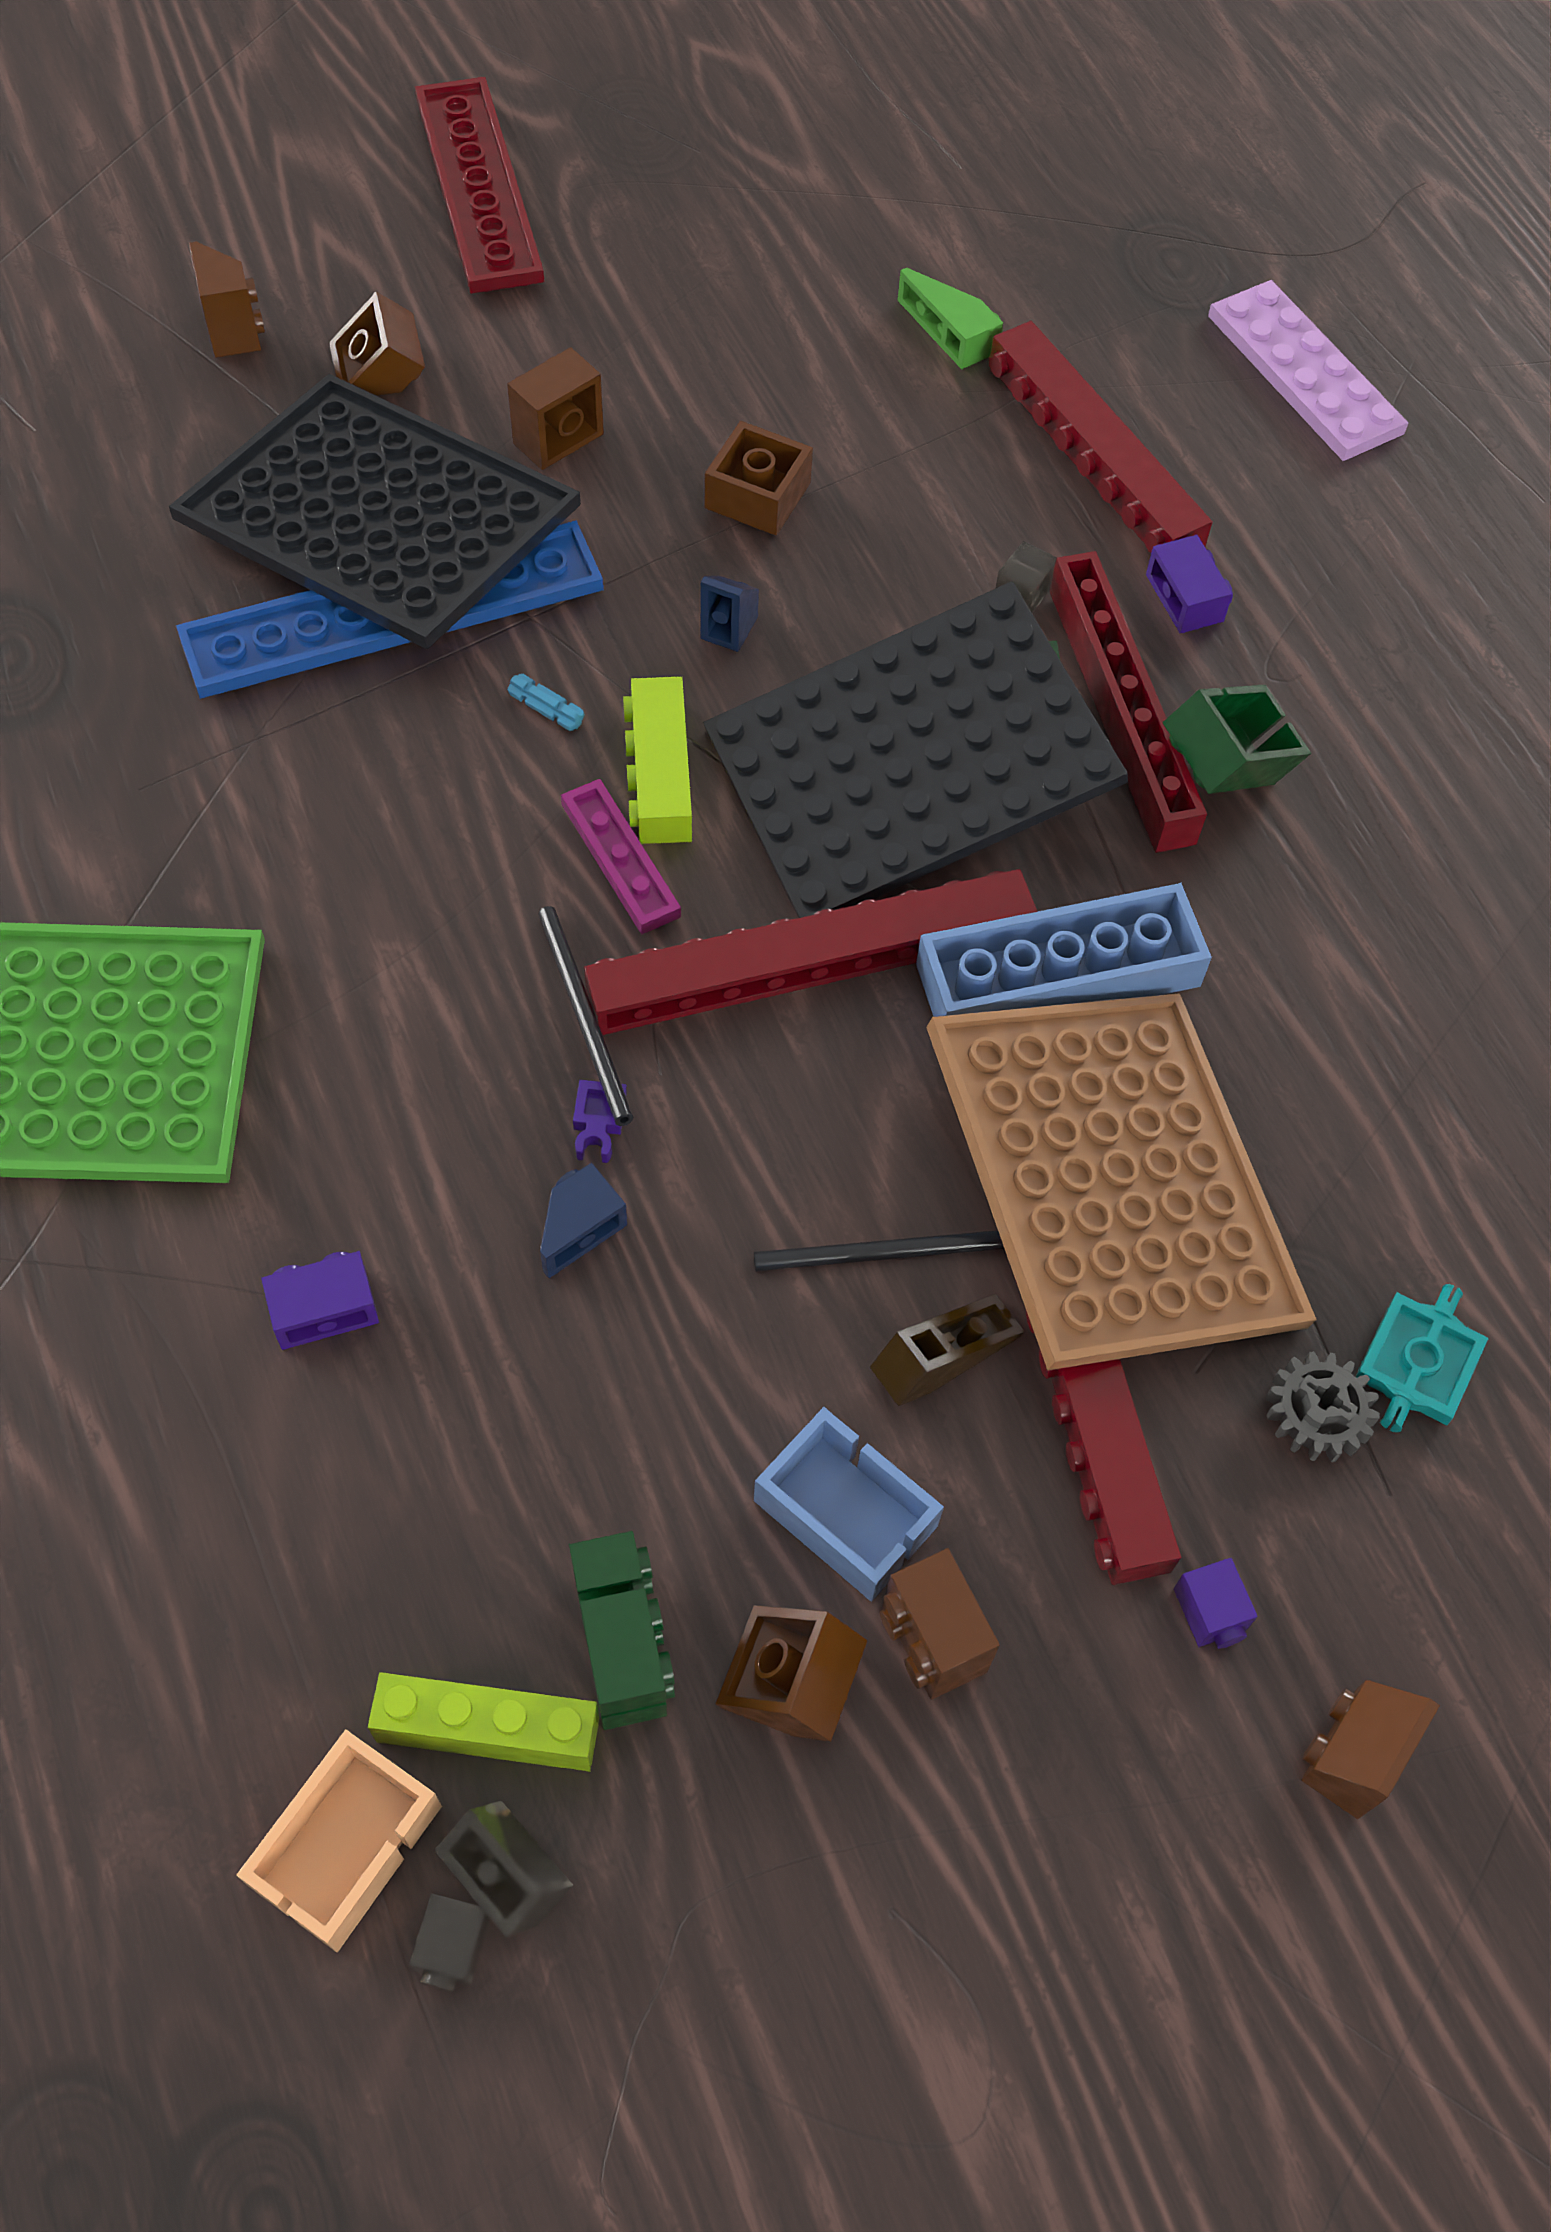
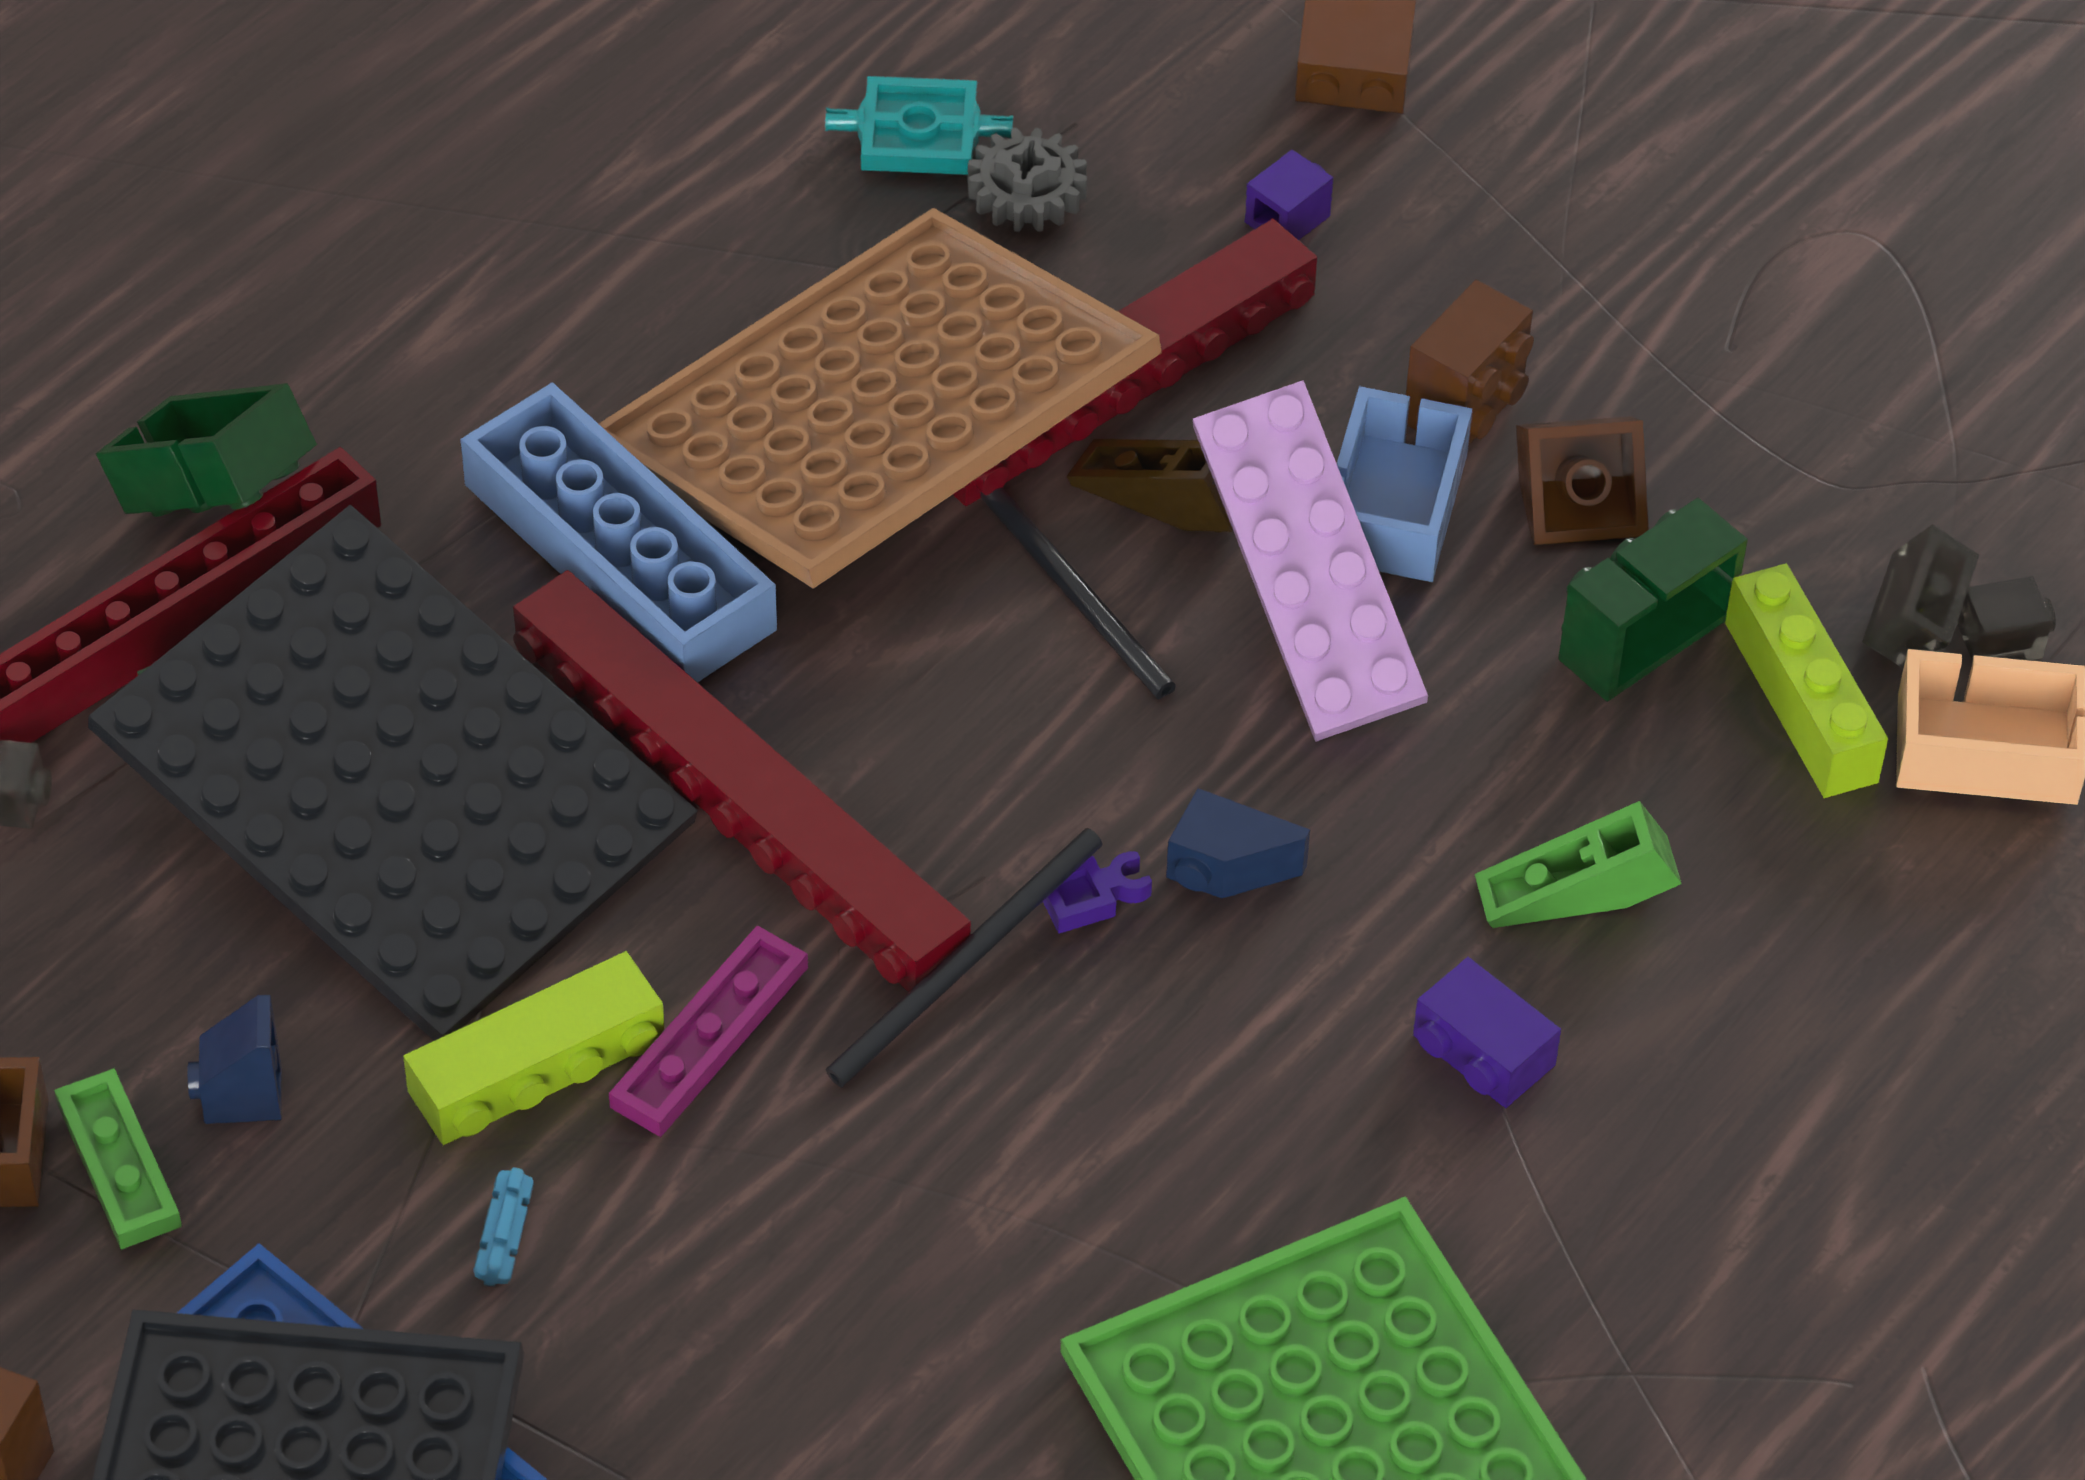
camera: 115 degrees left, 10 degrees down
none -> bright green plate [54,1068,182,1249]
none -> lavender plate [1193,380,1428,742]
none -> bright green slope [1475,801,1682,928]

